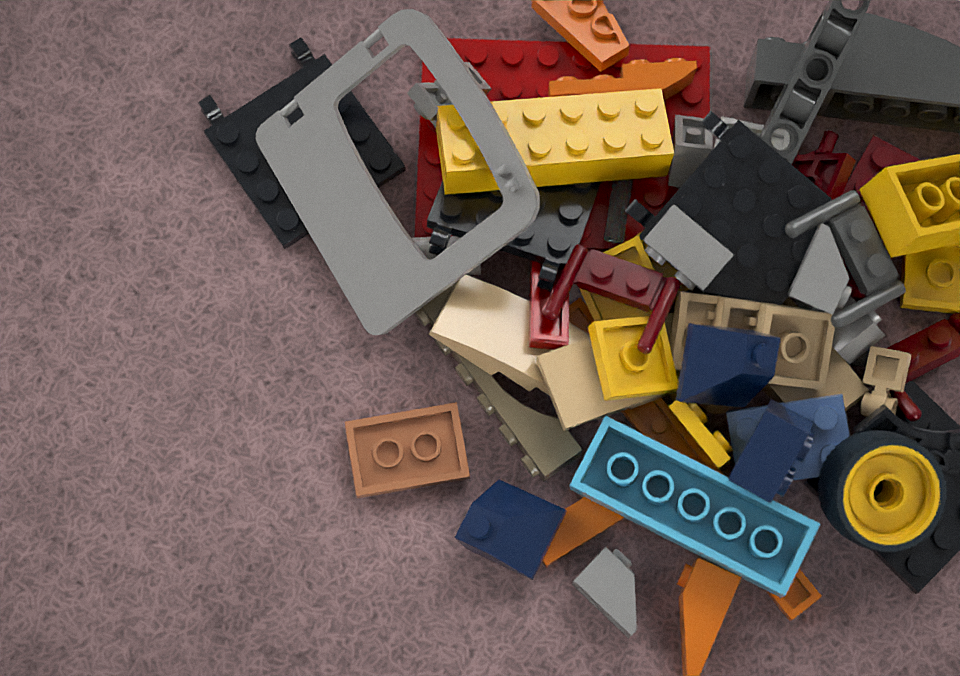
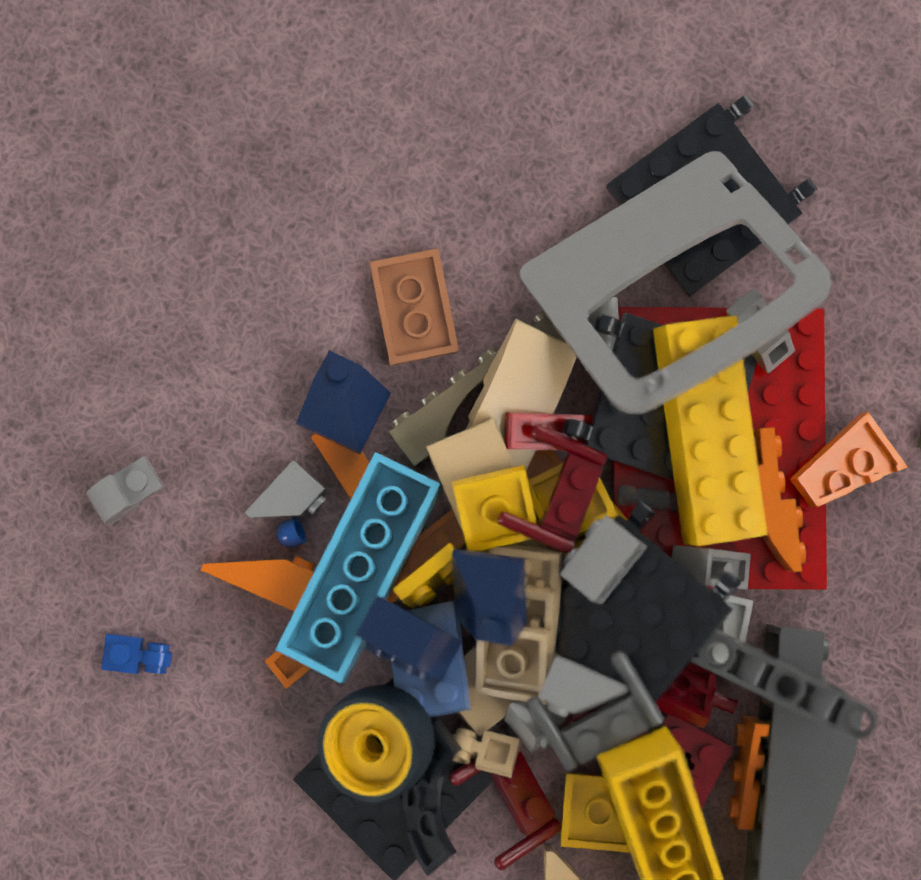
camera: 85 degrees right, 10 degrees up
none -> blue hinge [276,517,306,548]
none -> orange wing [727,715,770,830]

